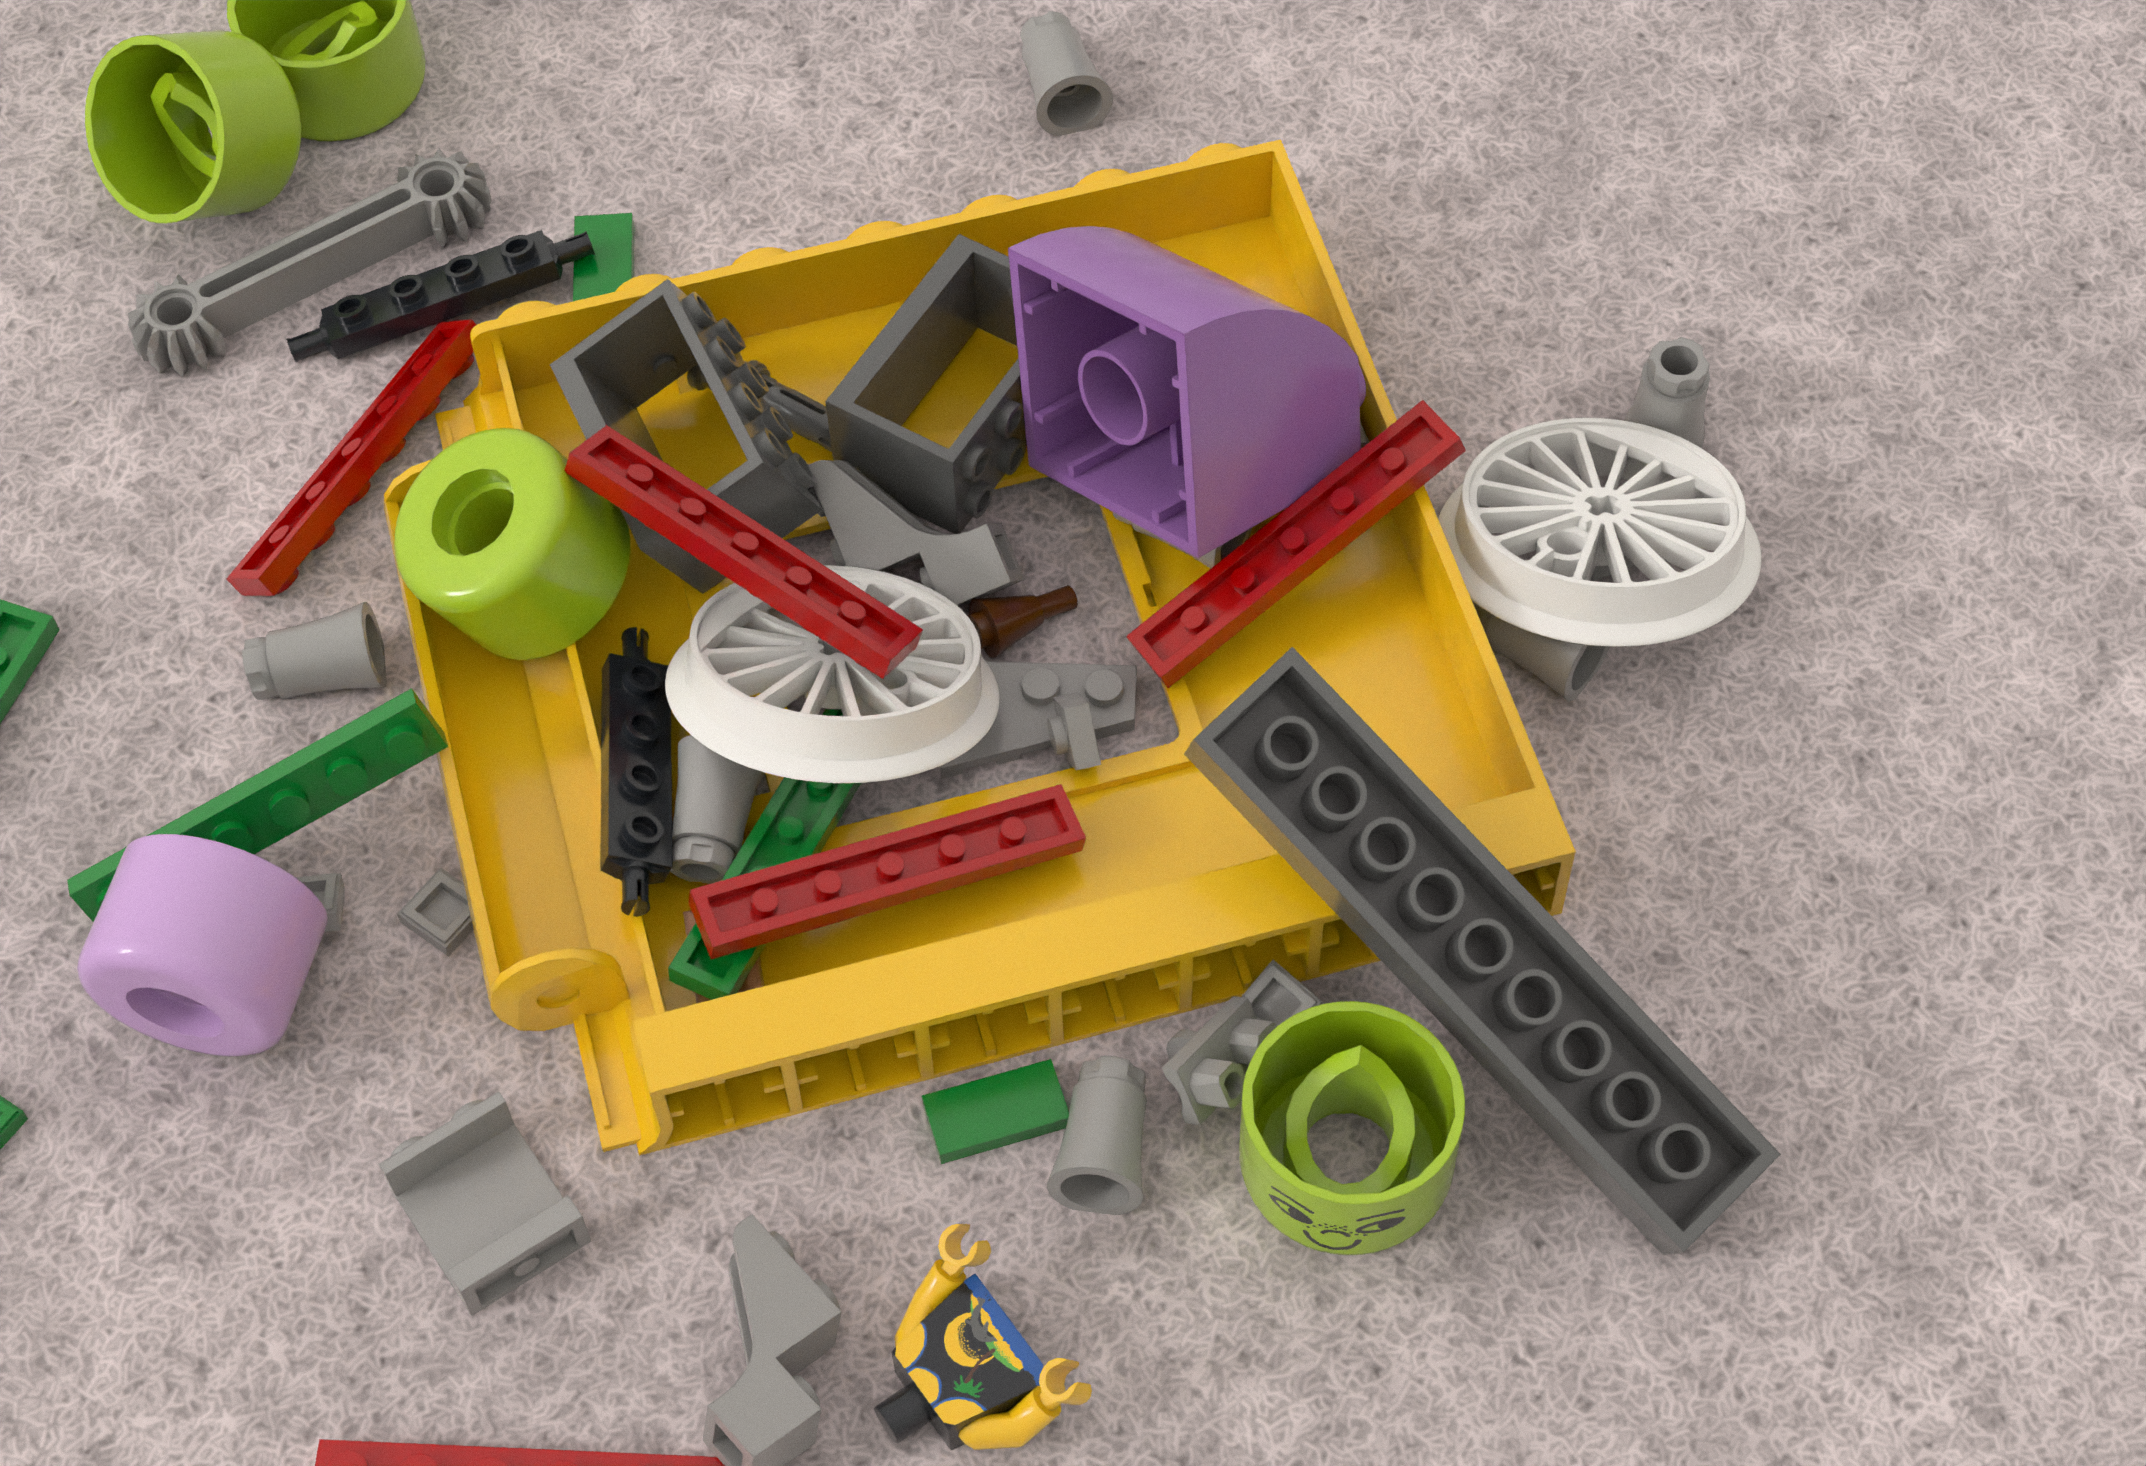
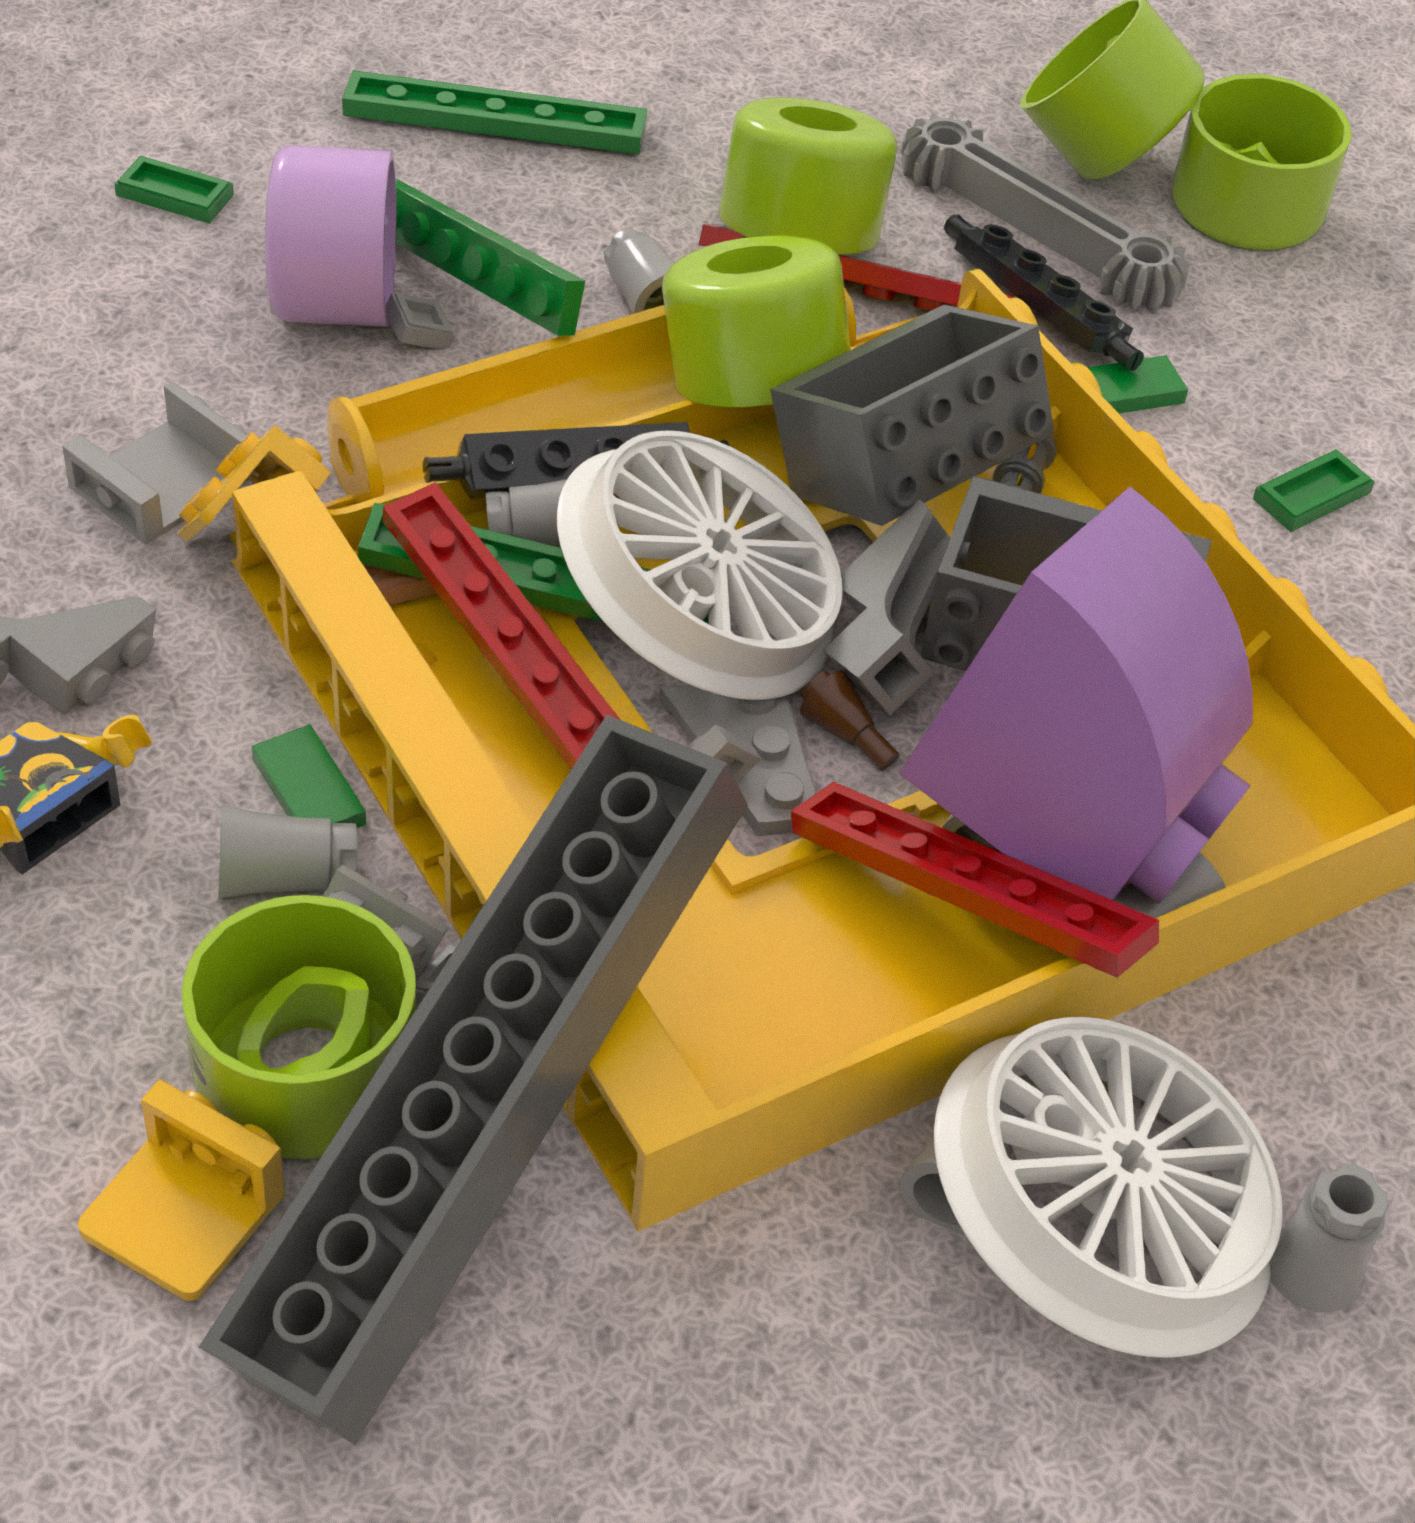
camera: 70 degrees right, 10 degrees down
red plate [564,425,923,679] -> none
none -> yellow bracket [78,1079,285,1301]
none -> yellow bracket [177,425,332,542]
none -> lime piece [718,97,897,255]
none -> green tile [1252,449,1375,532]

